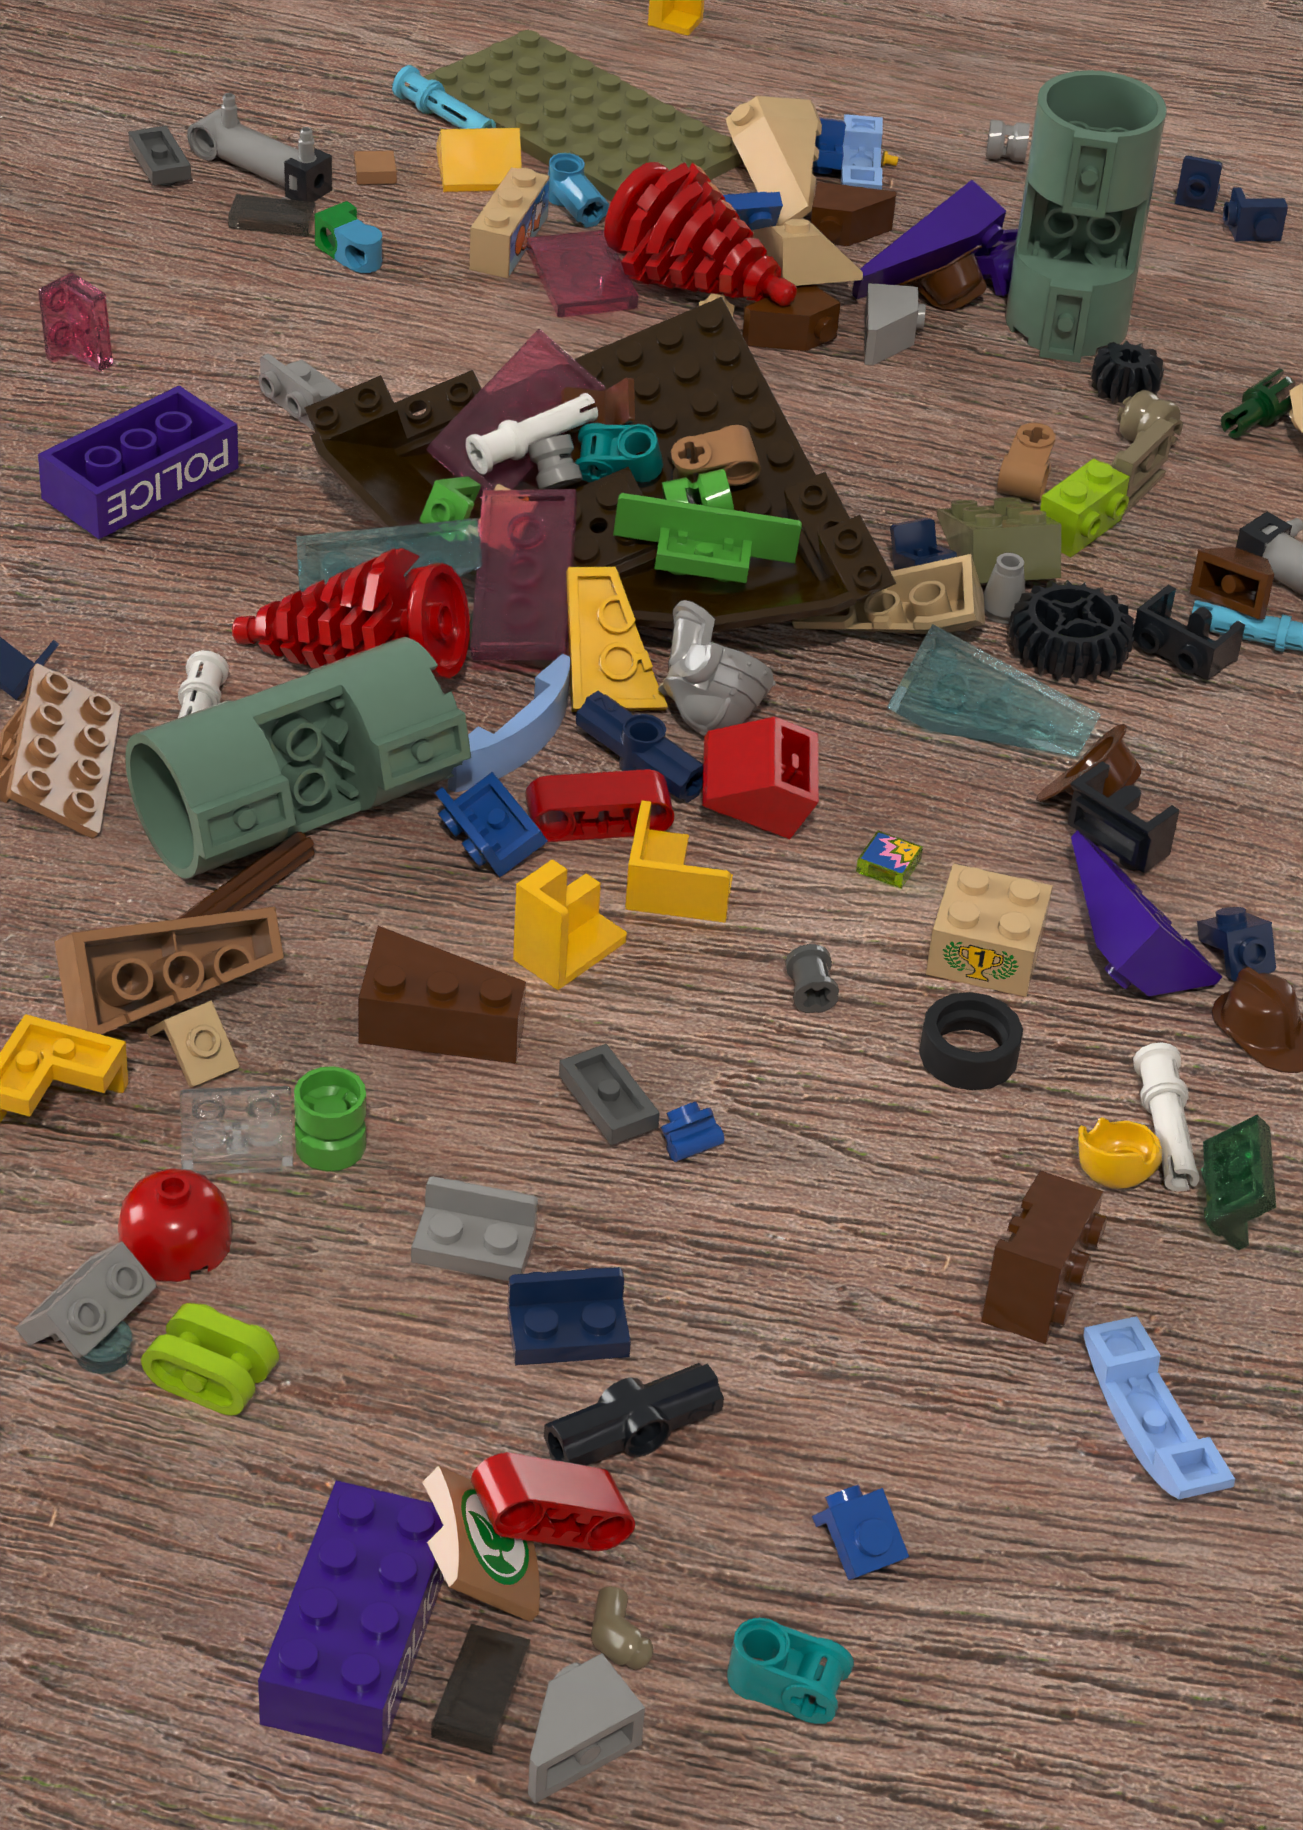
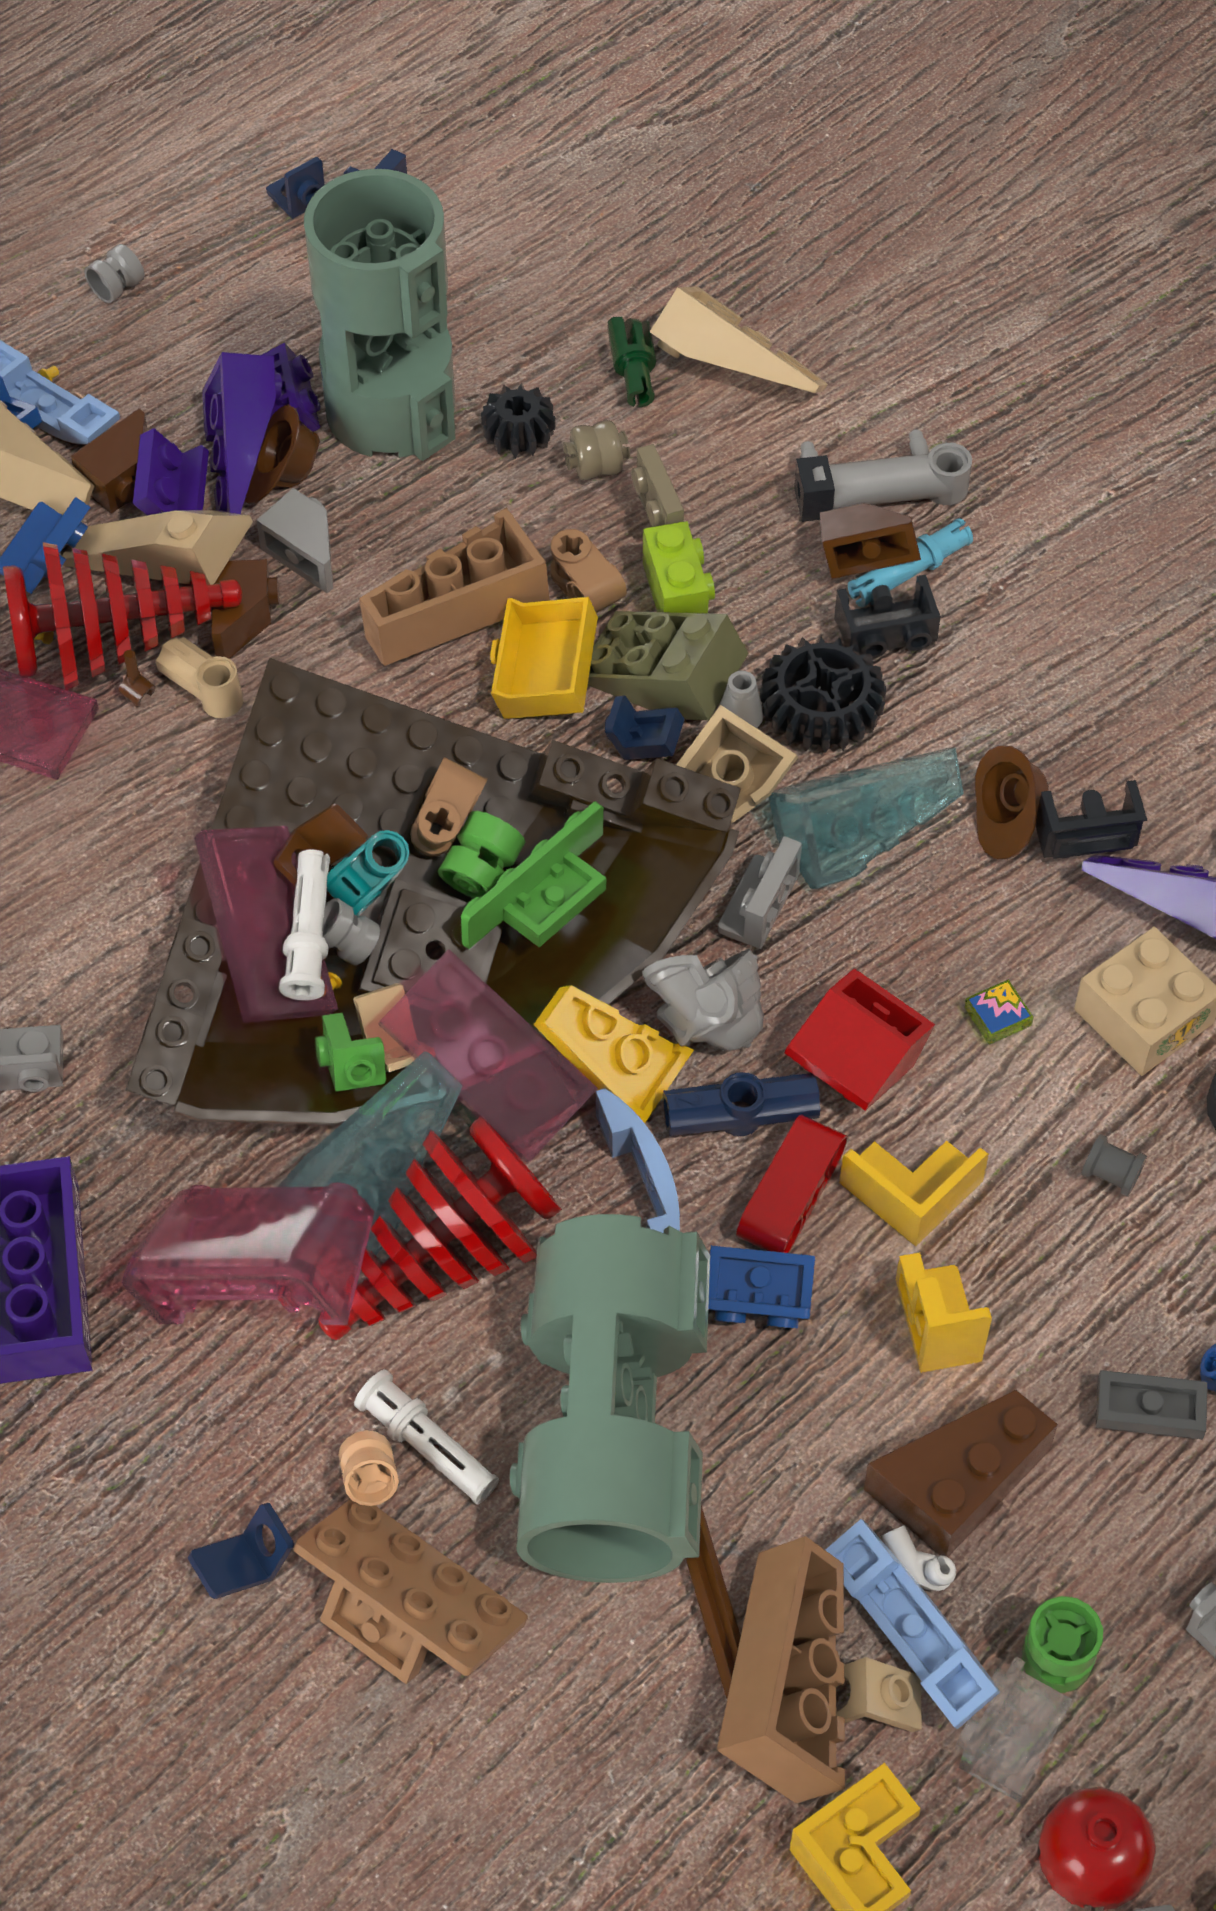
camera: 50 degrees left, 15 degrees up
none -> reddish brown hand [118,650,156,707]
none -> clear pink windscreen [122,1183,375,1325]
none -> dark purple bracket [133,428,209,516]
none -> light nougat wheel [338,1430,399,1506]
none -> medium nougat wedge [359,507,550,666]
none -> yellow container [490,597,598,719]
none -> light grey bracket [718,836,802,949]
none -> light blue slope [825,1519,1000,1729]
none -> white arm [880,1525,956,1592]

